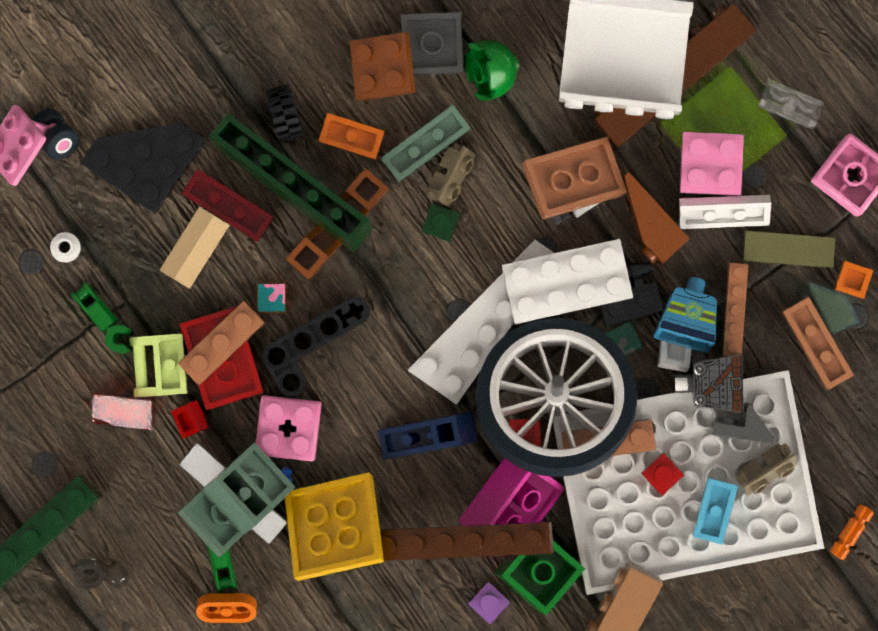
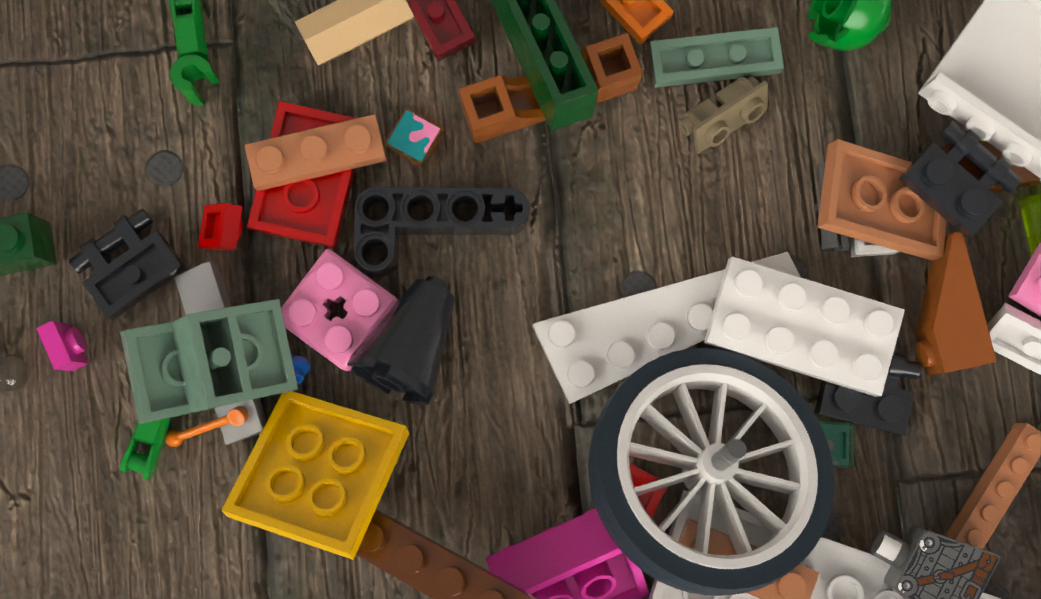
camera: 20 degrees right, 5 degrees down
clear red slope [92,393,155,430] -> none
yellowish green plate [129,334,188,398] -> none
orange plate [196,593,257,623] -> none
dark blue slope [378,412,478,460] -> none
dark green plate [422,203,460,242] -> none
dark azure torso [653,277,717,354] -> none
white plate [657,340,691,372] -> none
none -> dark pink plate [36,320,89,371]
none -> black plate [69,208,186,320]
none -> orange hinge [165,406,248,447]
none -> black cone [347,276,455,406]
none -> black plate [899,120,1022,238]

